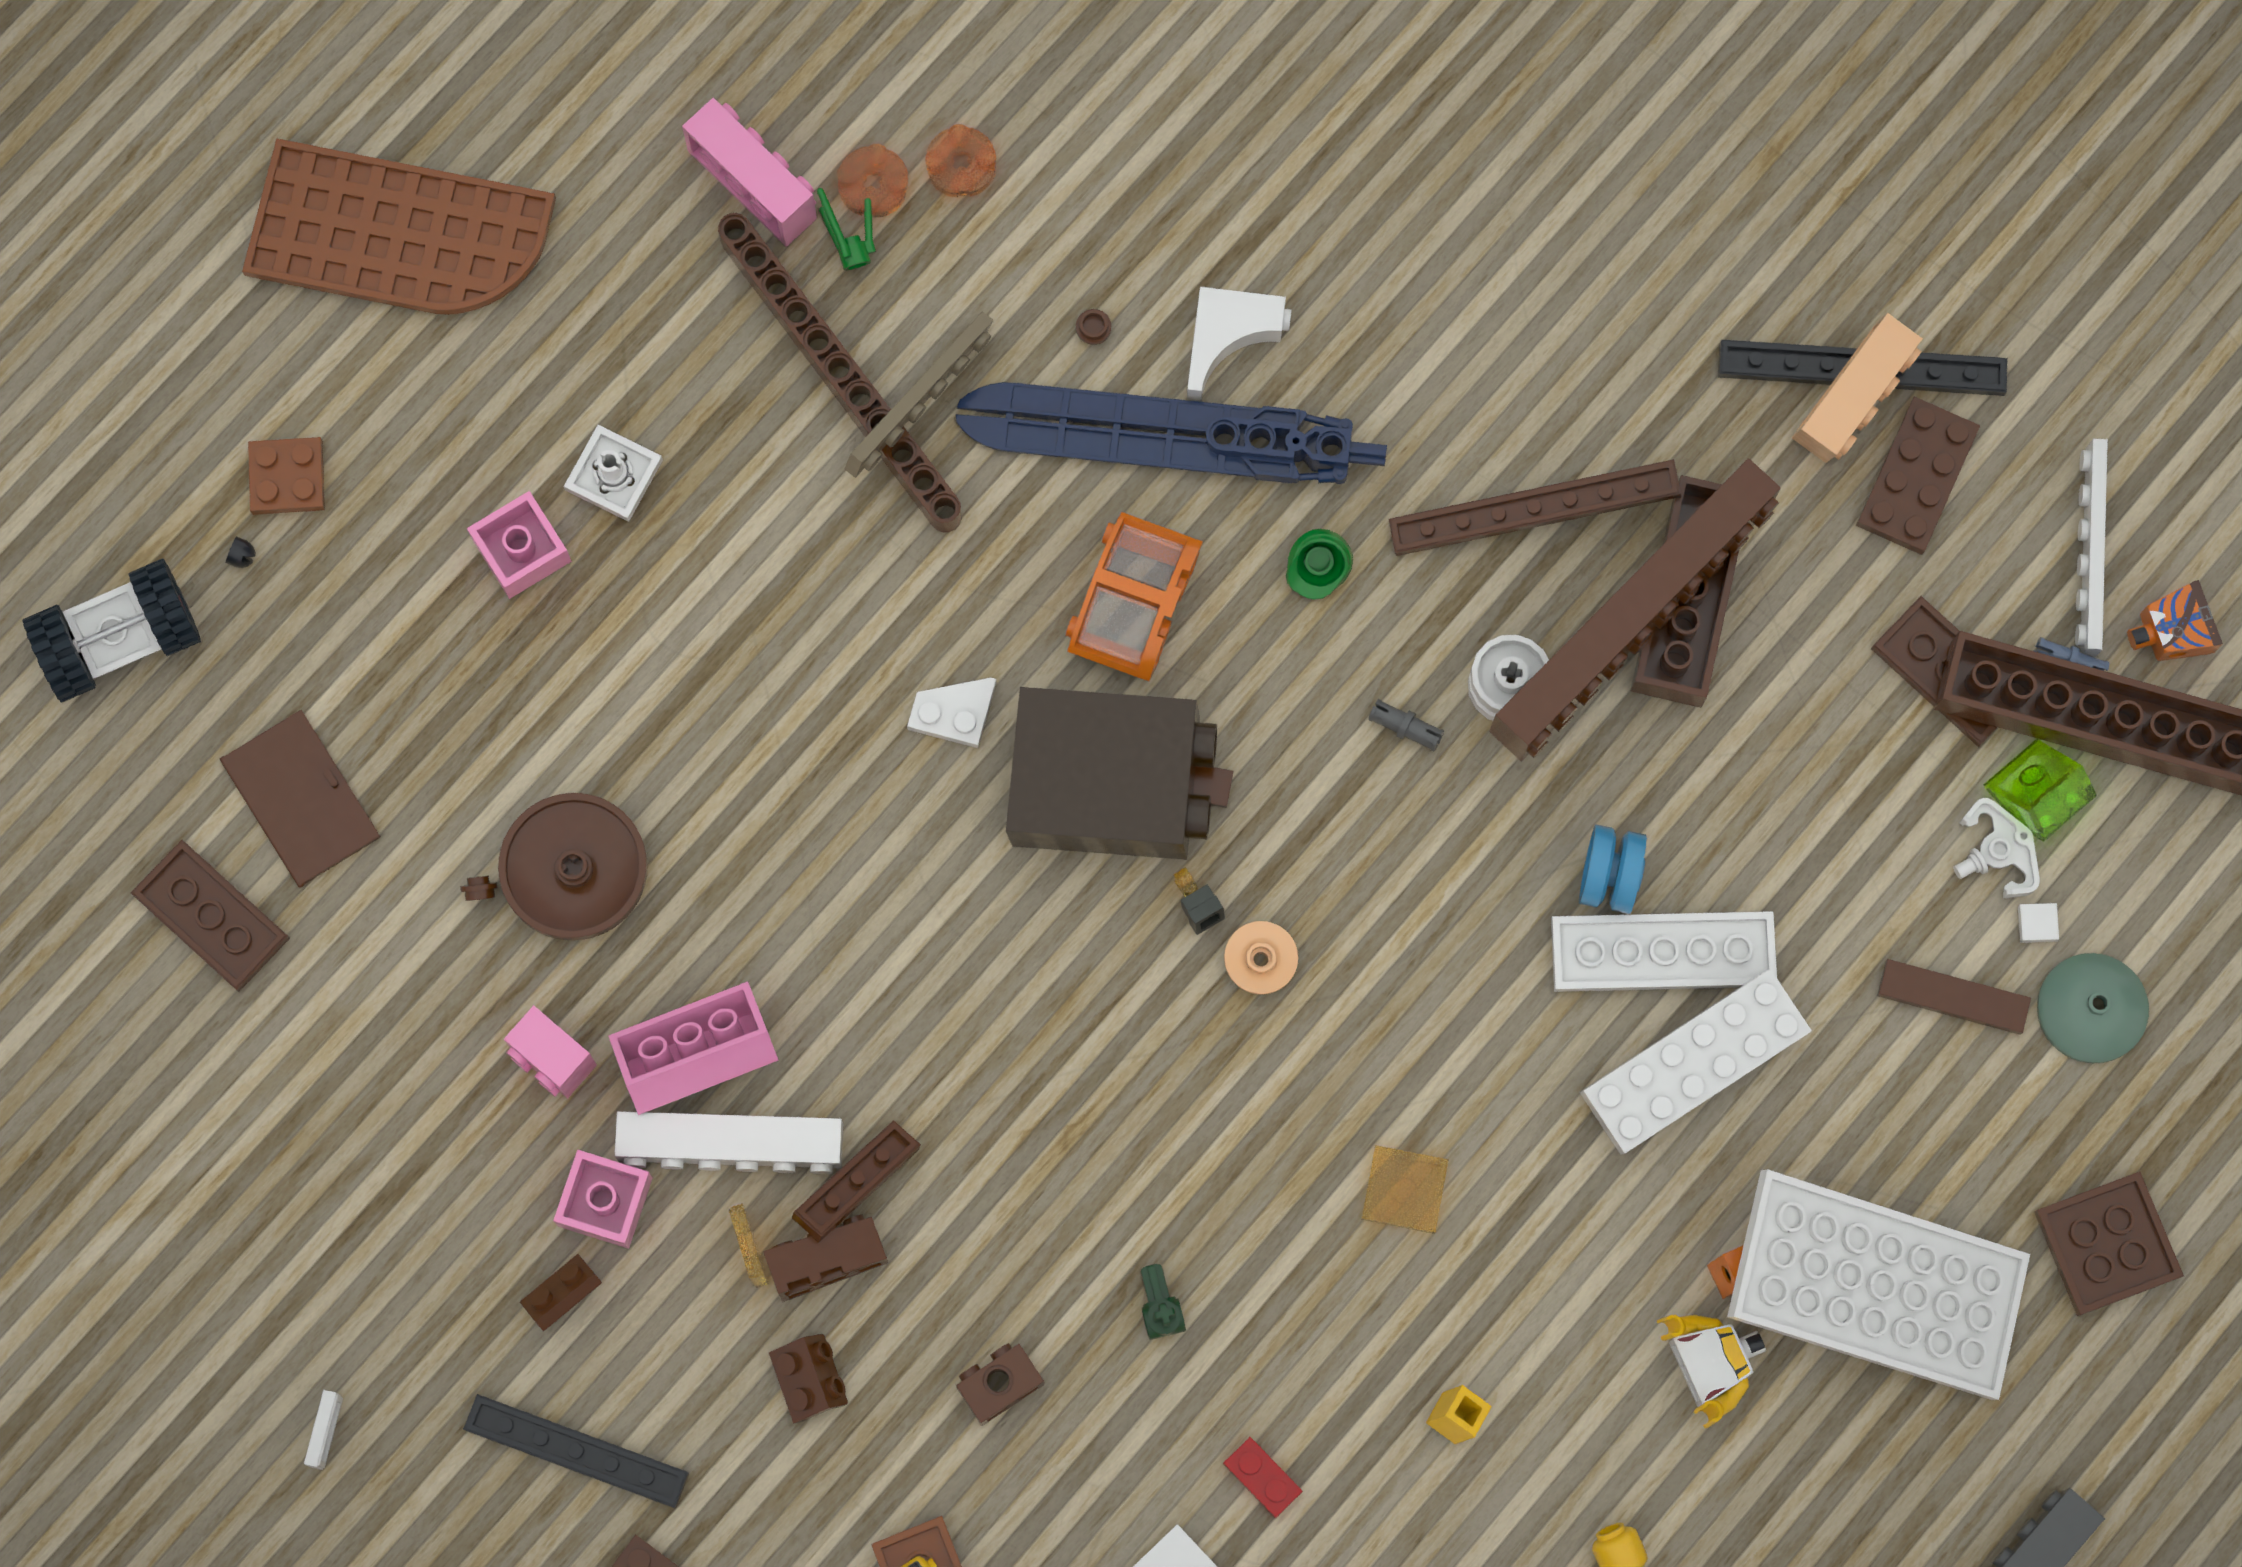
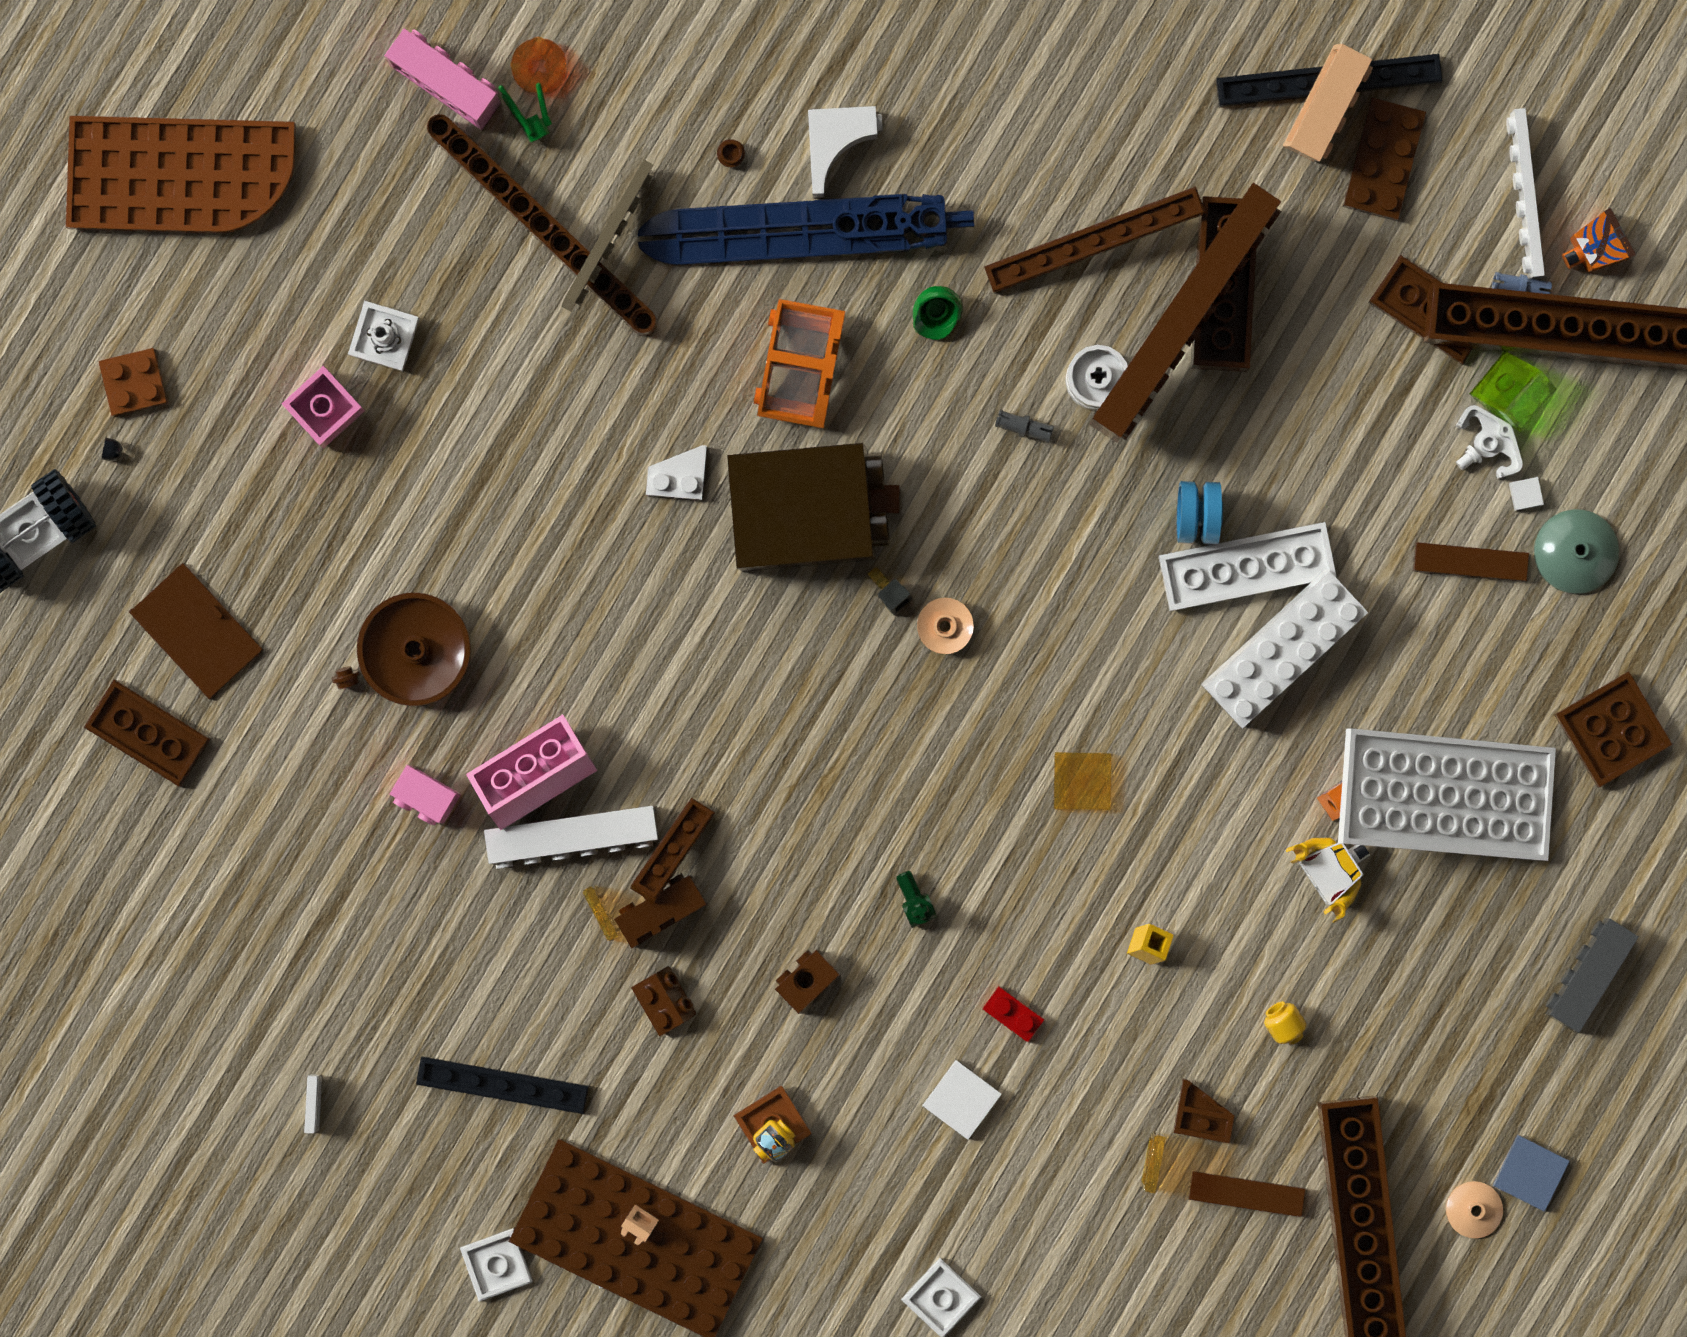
camera: 10 degrees left, 10 degrees up
reddish brown bracket [520,1254,602,1332] -> none
bright pink brick [553,1149,653,1249] -> none
clear orange plate [925,124,997,198] -> none

